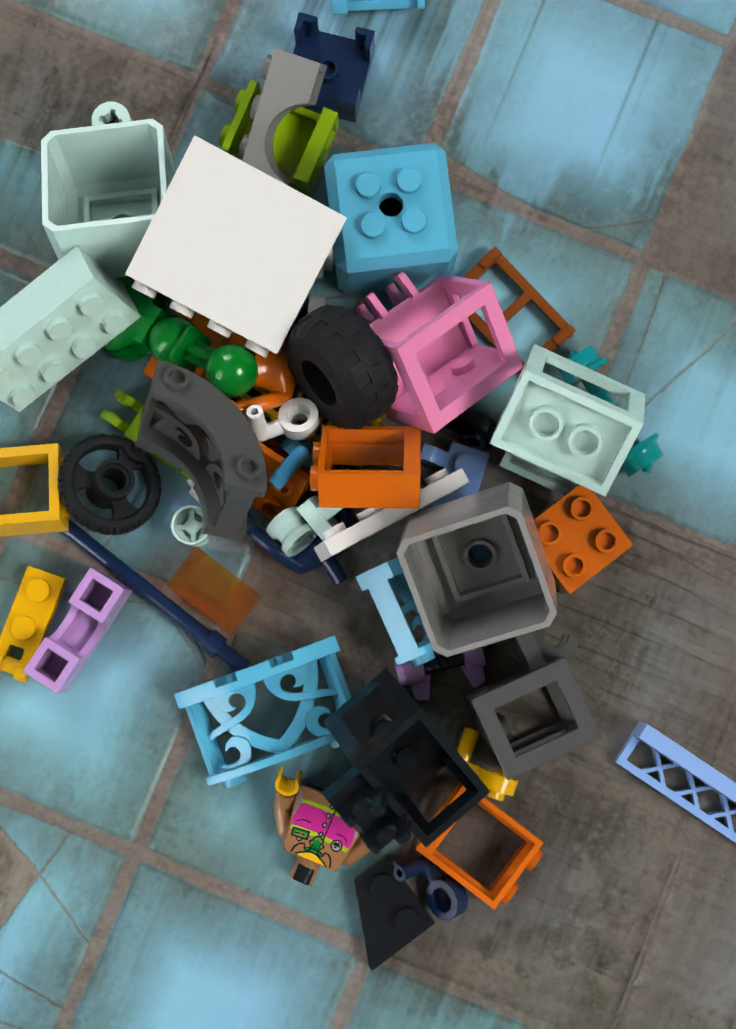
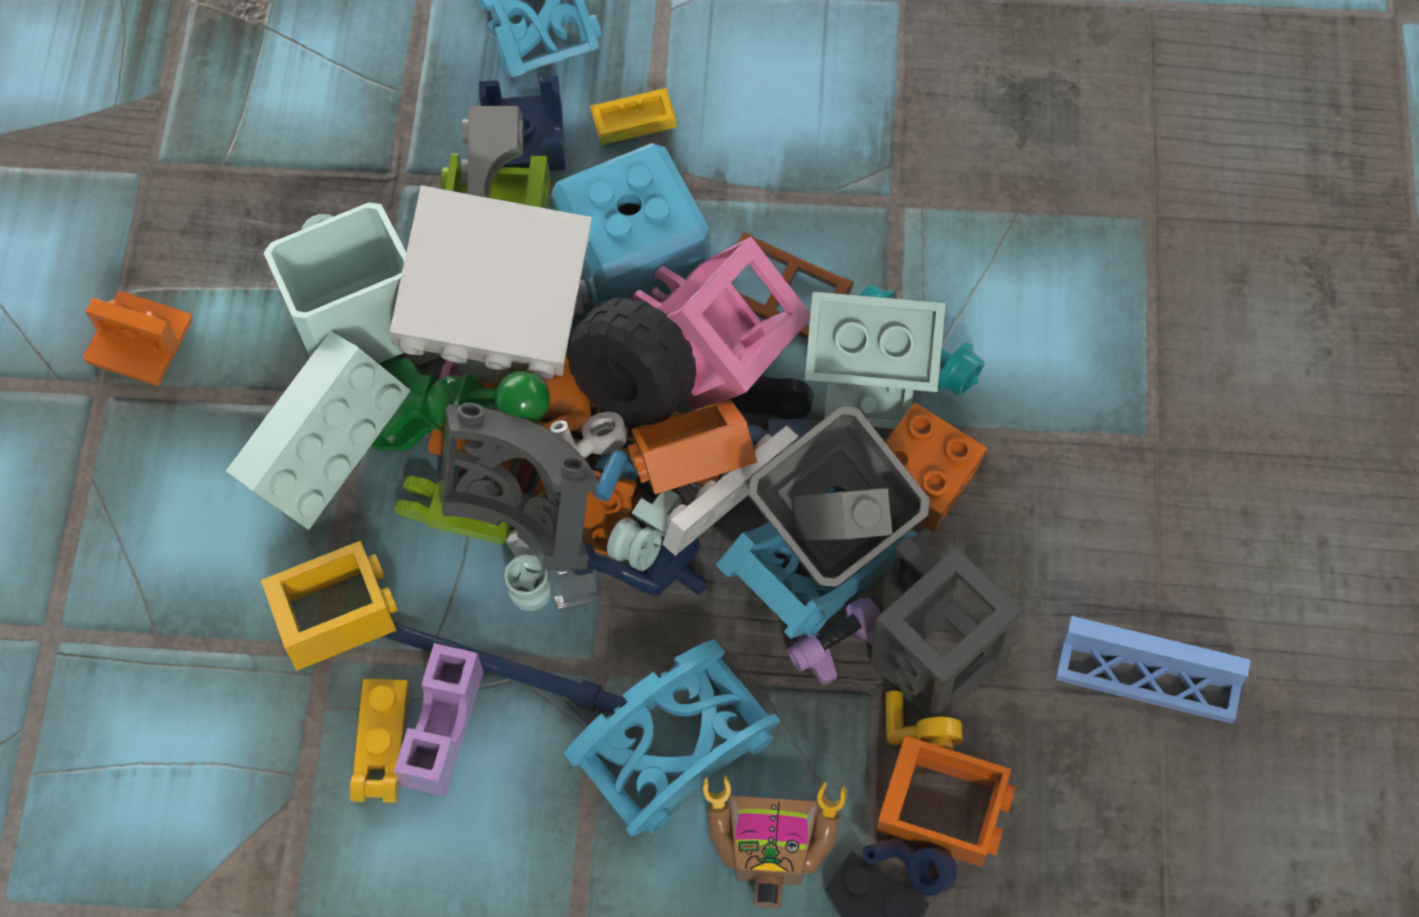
camera: 15 degrees left, 20 degrees down
black wheel [58,434,162,535] -> none
clear orange panel [167,546,263,634] -> none
black piece [322,668,490,854] -> none
none -> yellow plate [590,88,677,146]
none -> light grey slope [793,488,892,541]

